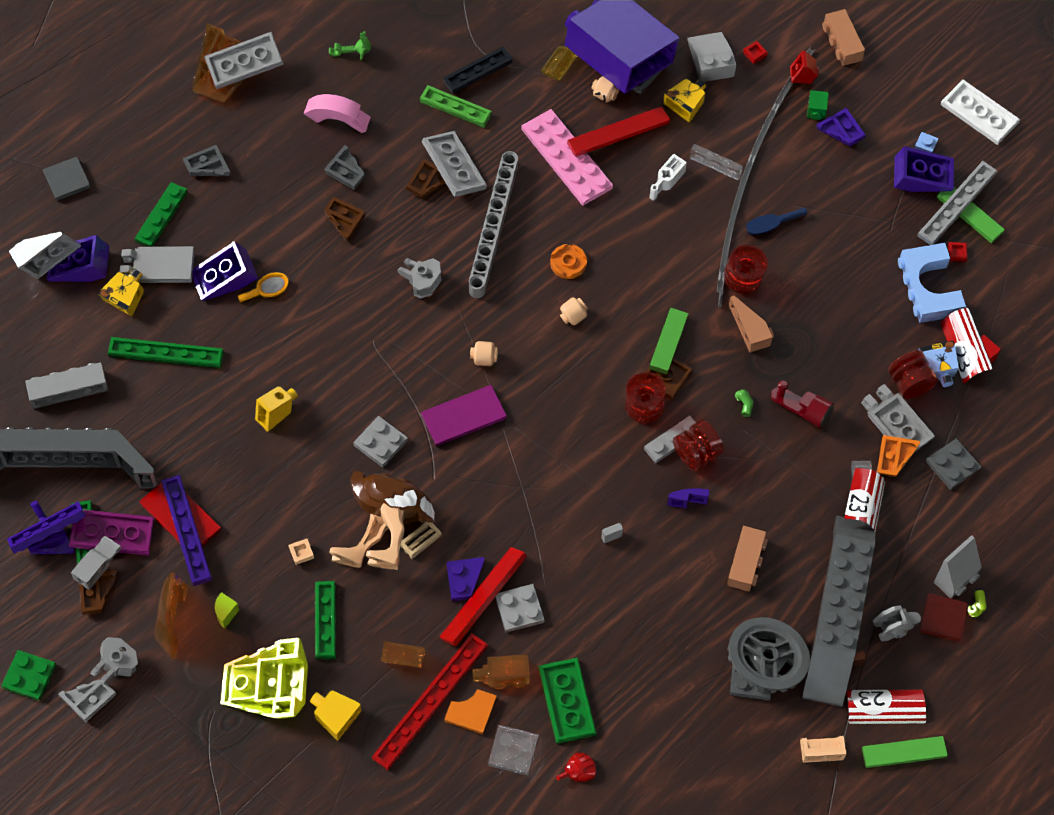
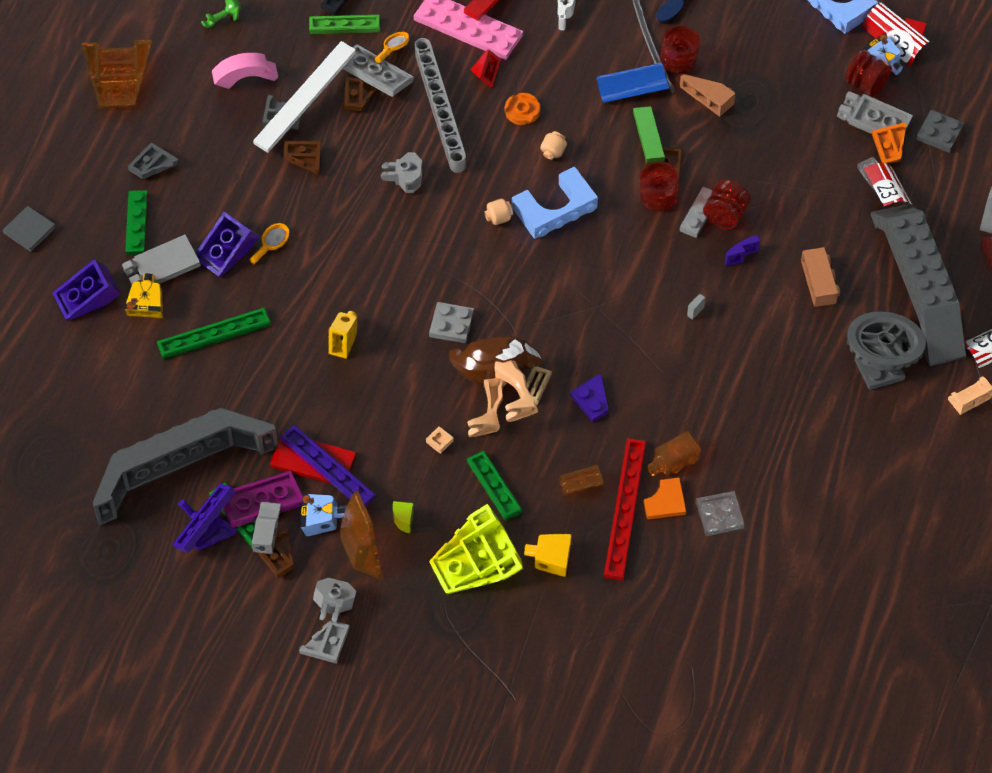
camera: 25 degrees left, 5 degrees down
green plate [1,650,56,701] -> none
light grey slope [9,232,81,279] -> none
light grey brick [25,362,108,409] -> none
light grey tile [204,32,284,89] -> none
magenta tile [421,385,506,447] -> none
red tile [440,547,527,646] -> none
light grey plate [495,584,544,633] -> none
green tile [538,658,596,744] -> none
red piece [556,752,596,782] -> none
bright green arm [735,389,754,417] -> none
dark red piece [771,380,834,428] -> none
light grey hinge [873,605,921,642] -> none
none -> white tile [253,41,356,153]
none -> light blue torso [301,494,348,536]
none -> light orange piece [375,32,409,63]
none -> red slope [470,49,501,88]
none -> light blue arch [512,167,598,239]
none -> blue sticker [597,63,670,102]

